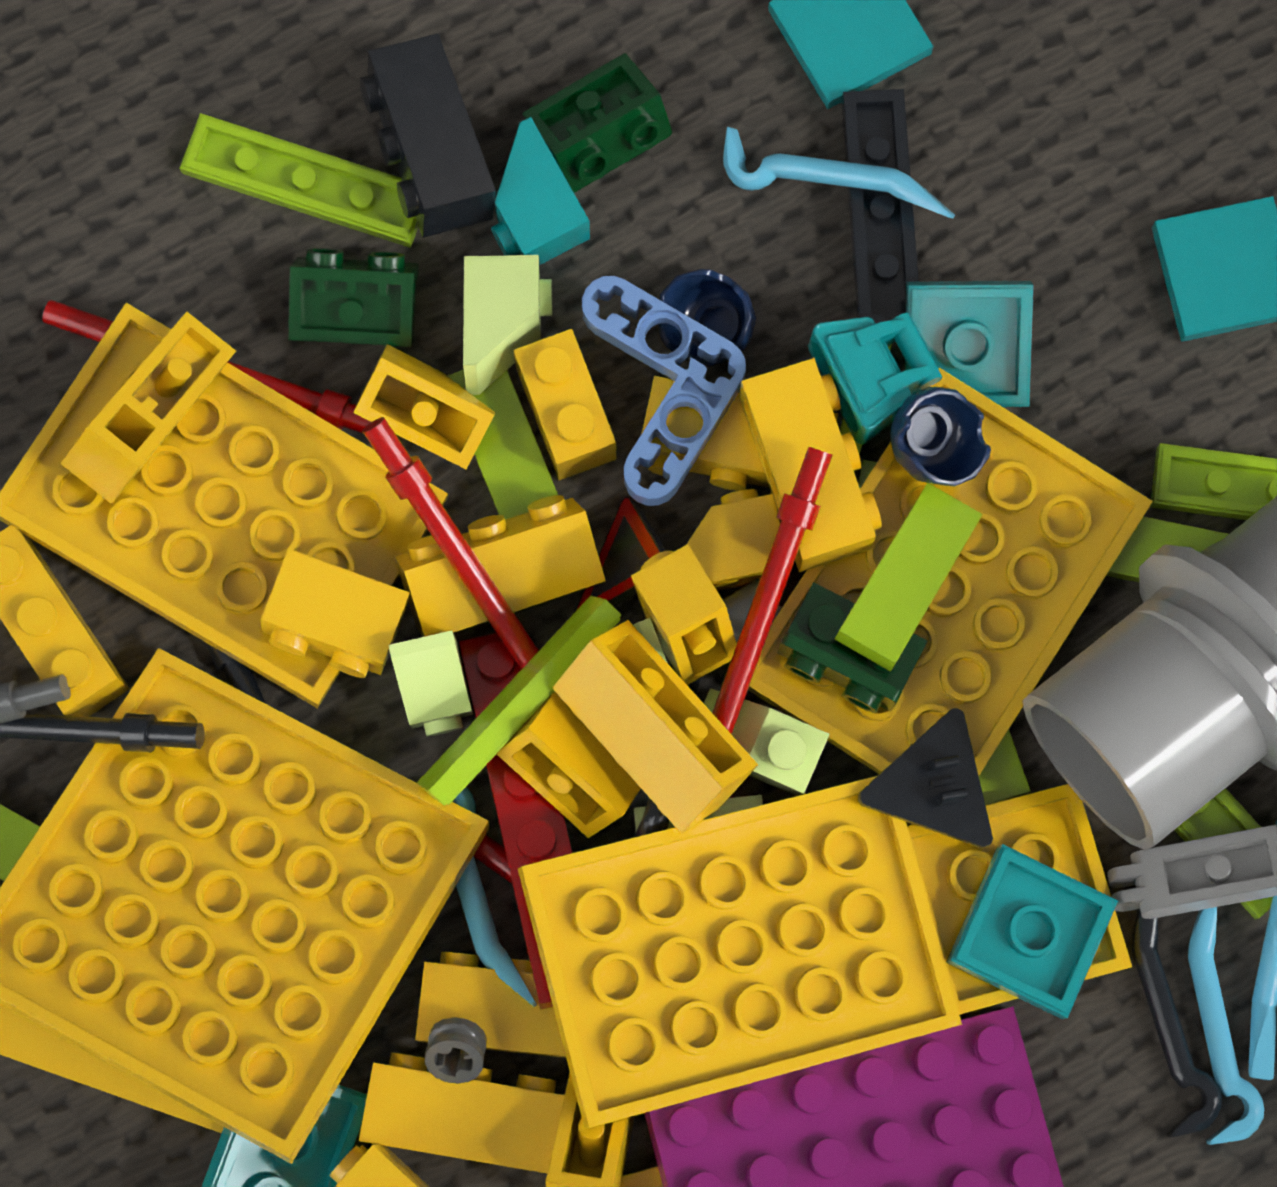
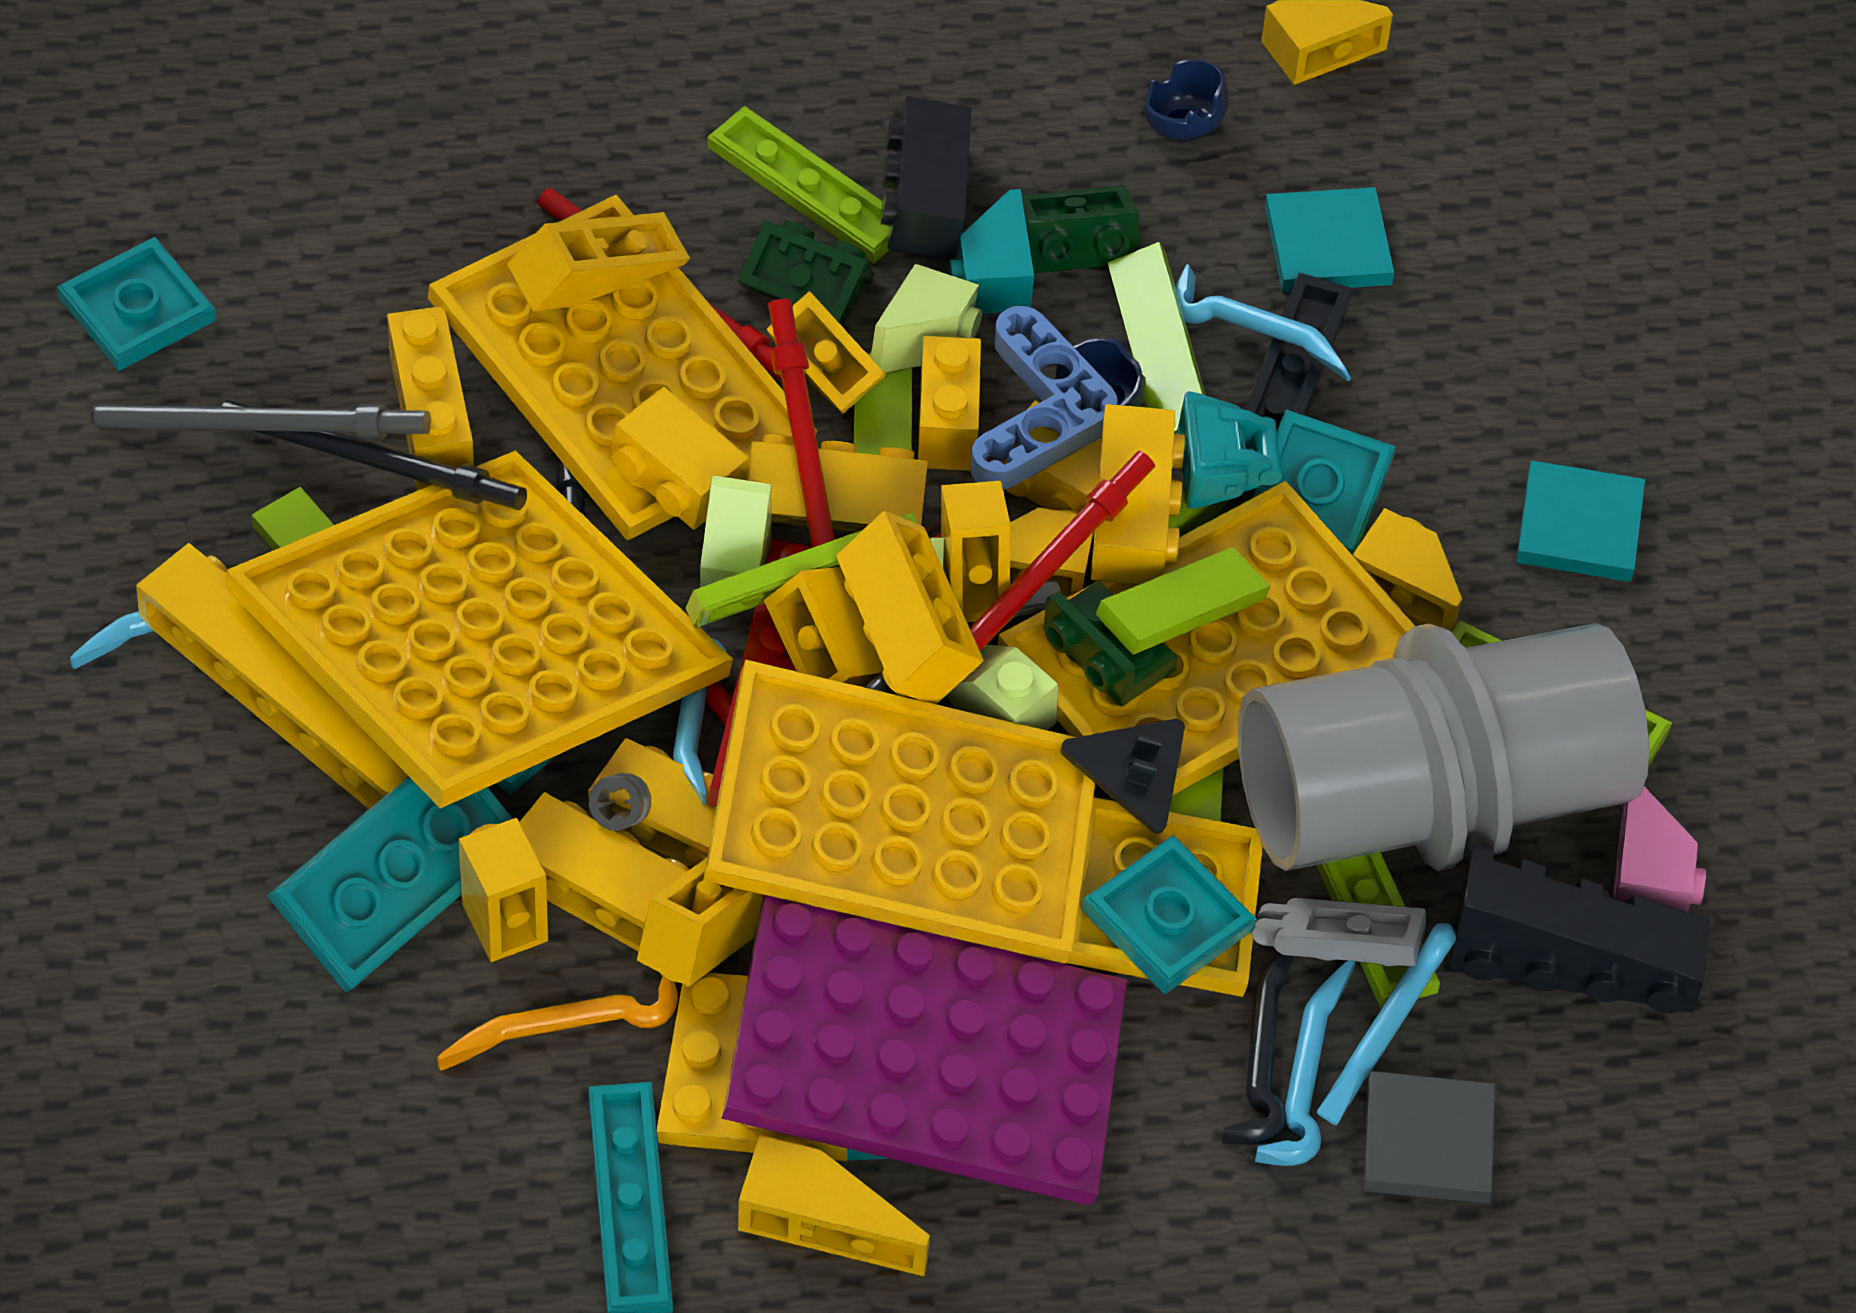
camera: 20 degrees right, 25 degrees down
dark blue hair [890,387,991,487] -> none
none -> tile [1108,242,1206,434]
none -> yellow slope [1352,508,1462,633]

